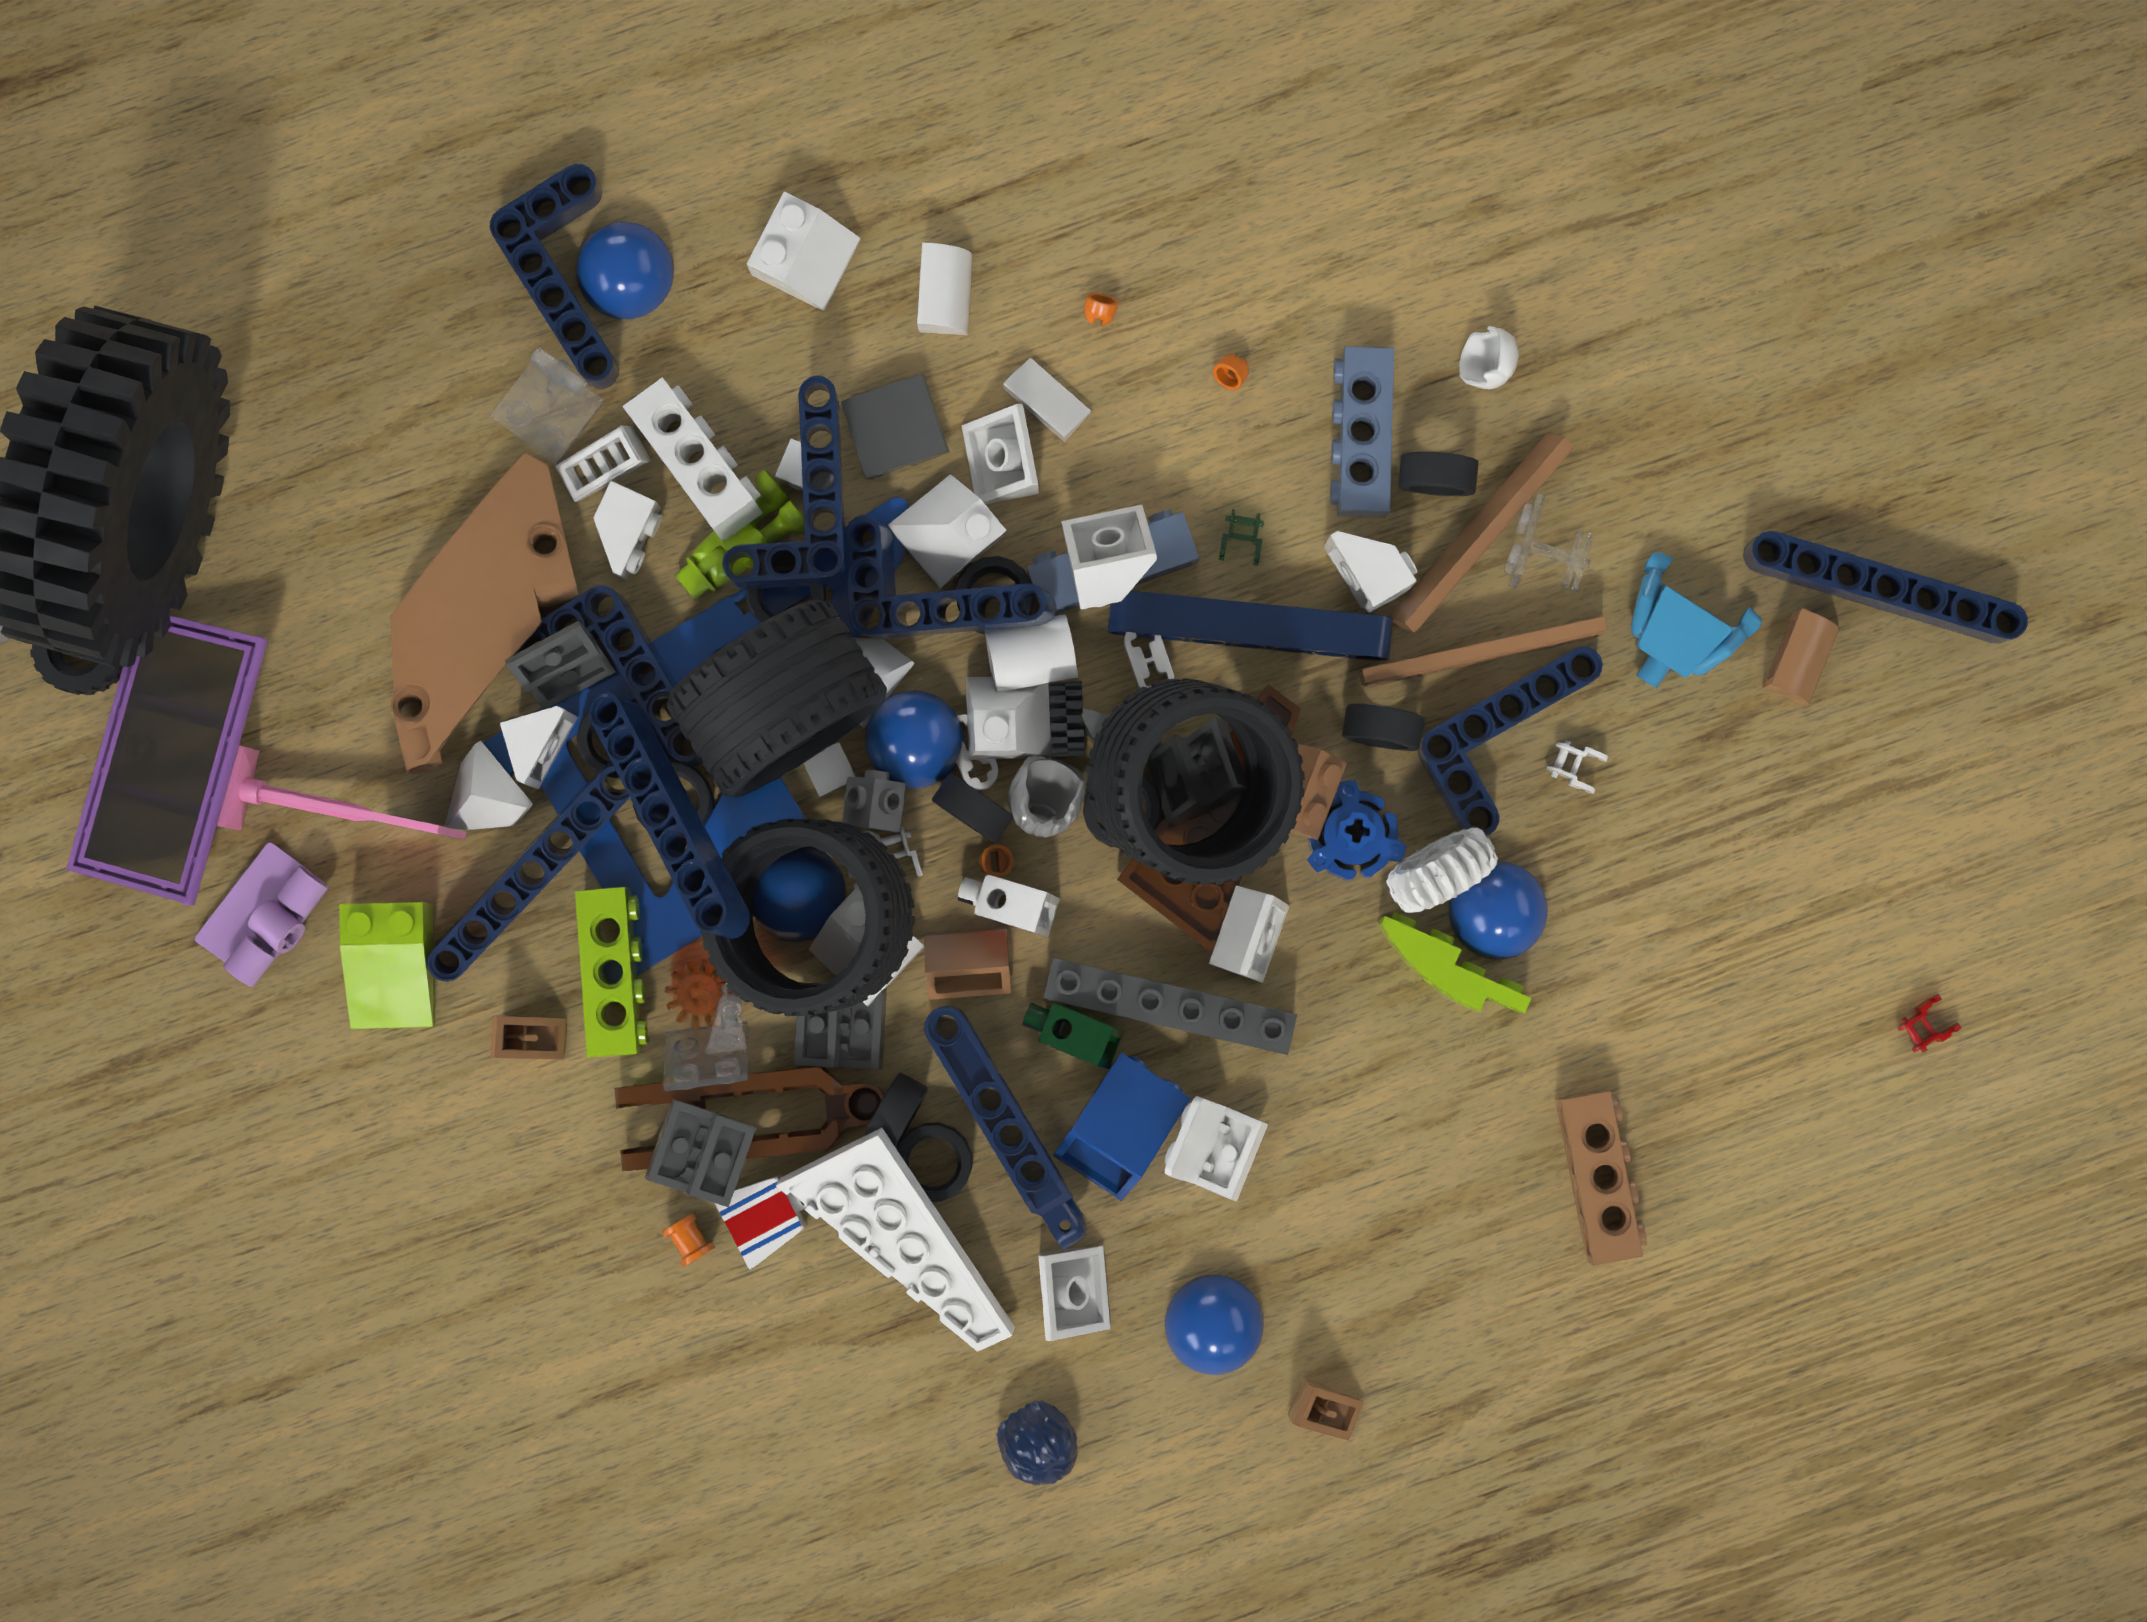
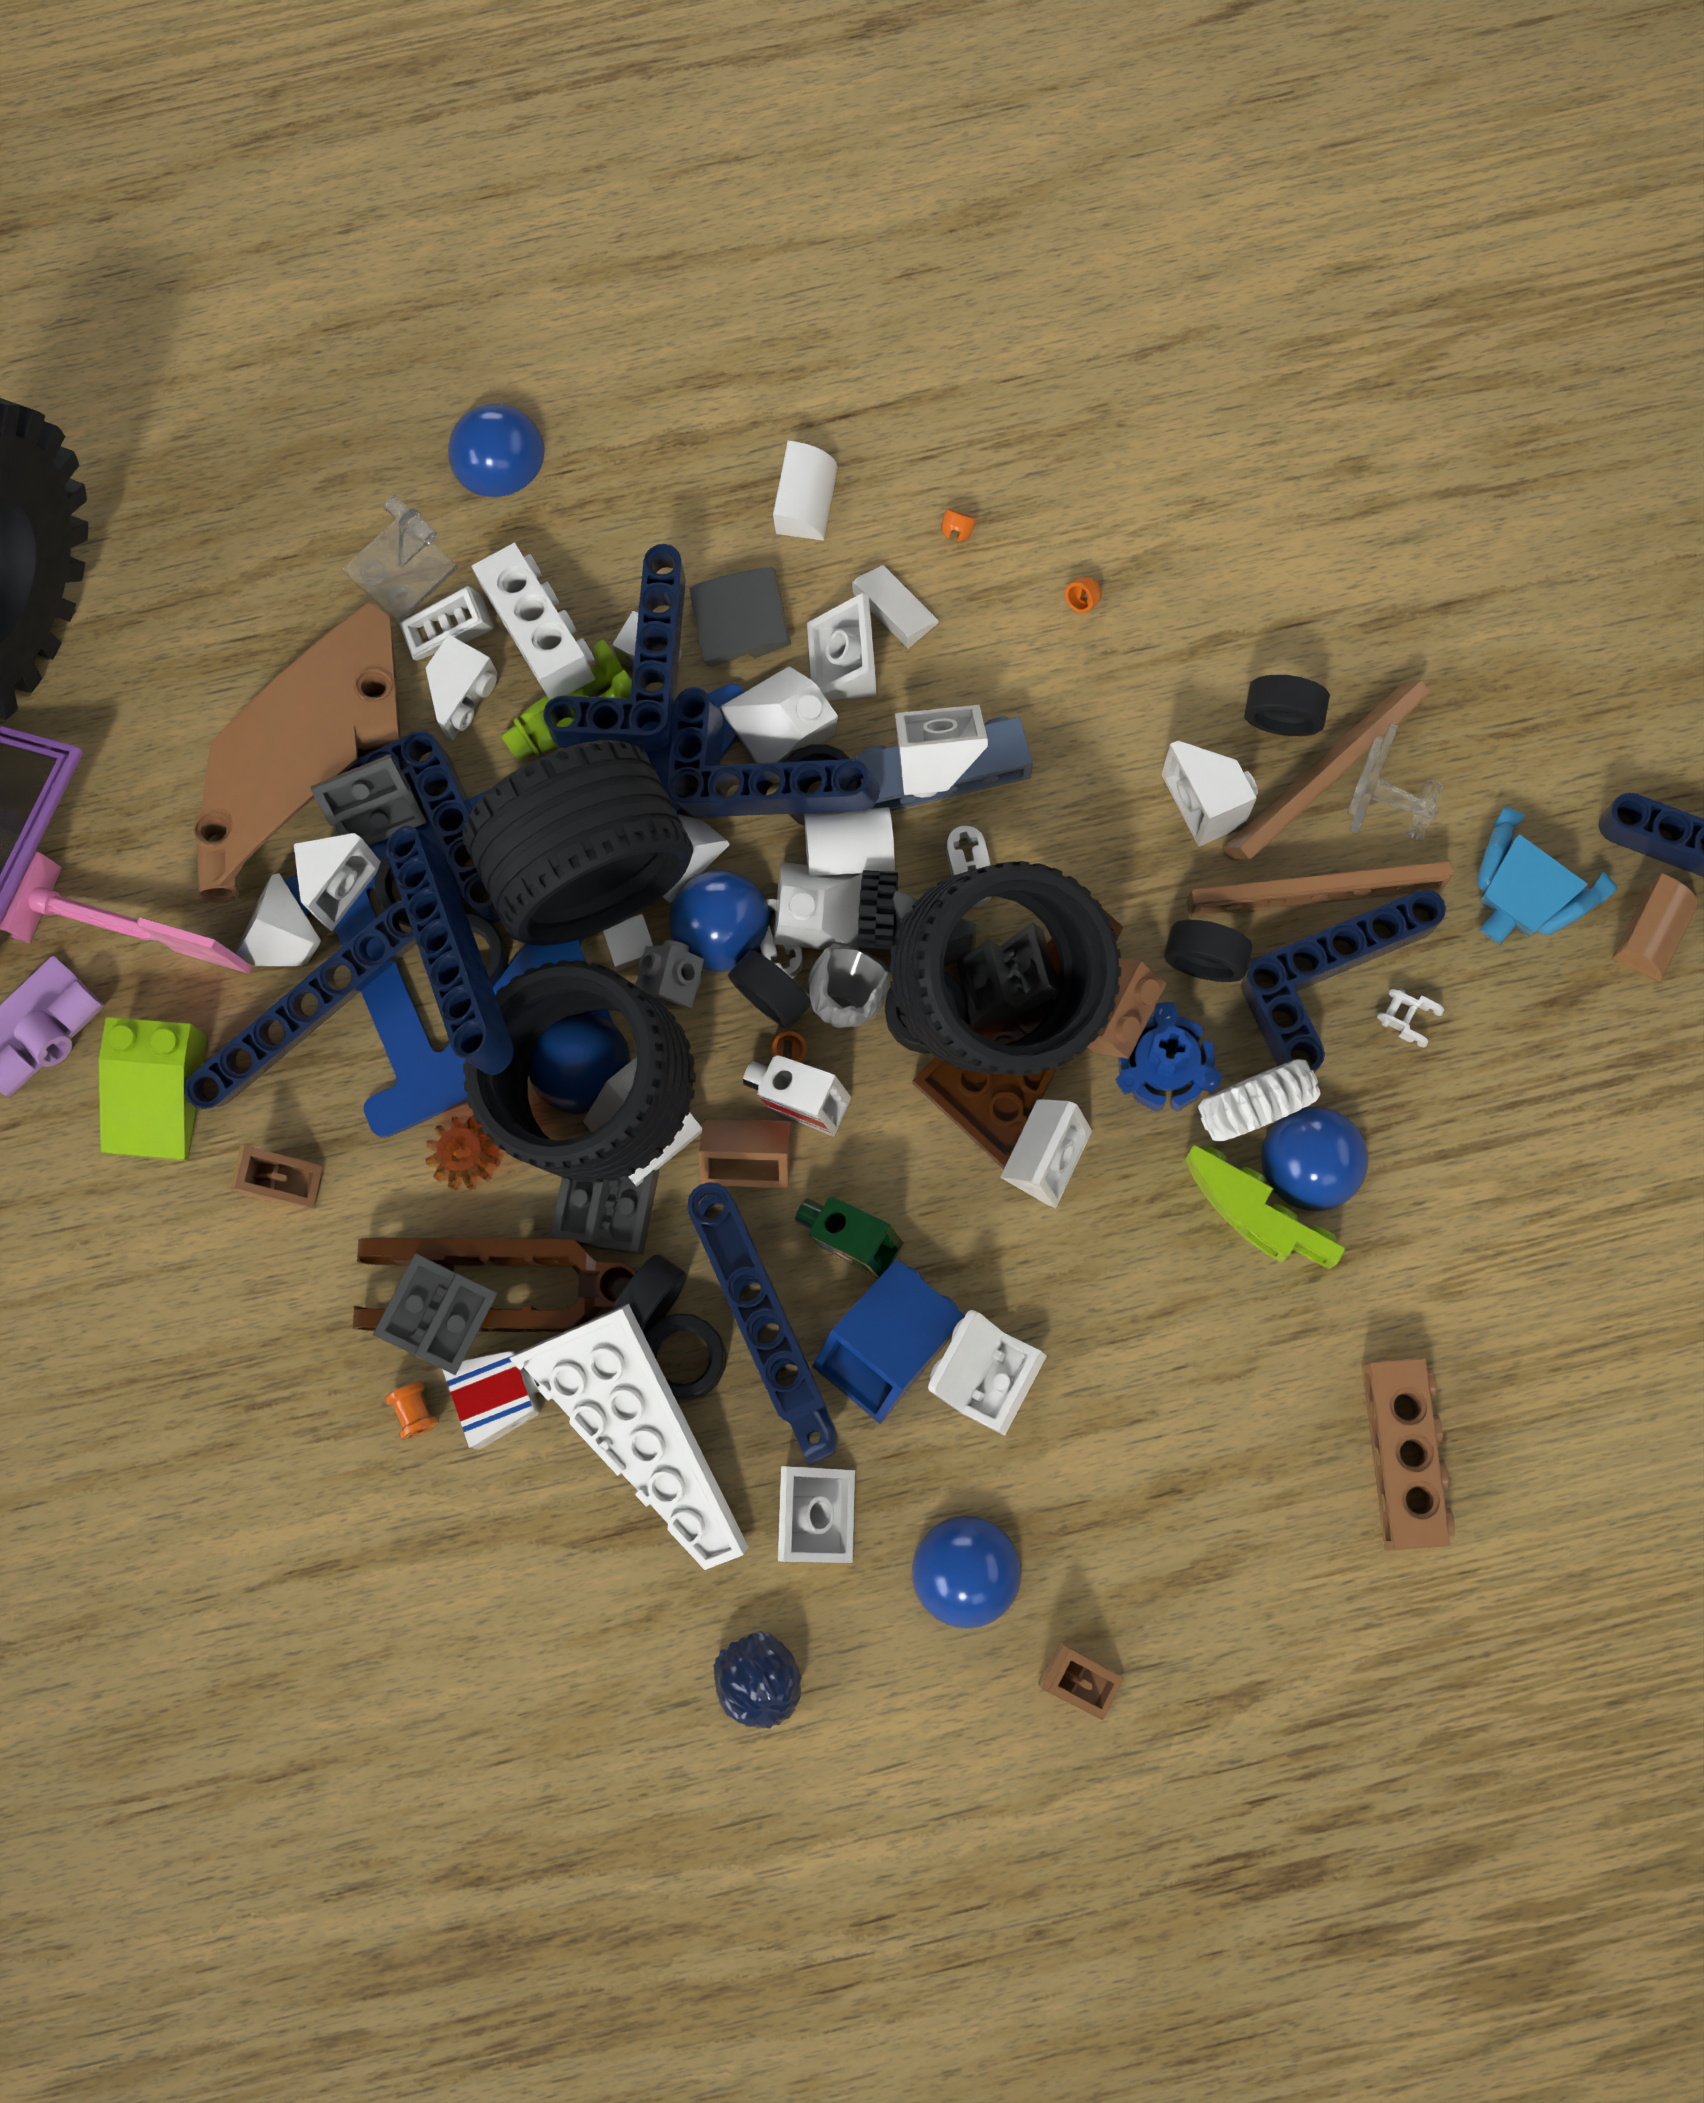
camera: 15 degrees right, 10 degrees down
dark blue beam [490,164,619,389] -> none
lime brick [575,887,649,1058] -> none
clear plate [663,983,749,1091] -> none
white slope [747,192,861,311] -> none
white piece [876,826,923,877] -> none
dark grey brick [1044,958,1297,1055] -> none
dark blue beam [1107,591,1393,661] -> none
clear green piece [1218,509,1264,566] -> none
sand blue brick [1330,346,1394,518] -> none
white hair [1459,326,1519,390] -> none

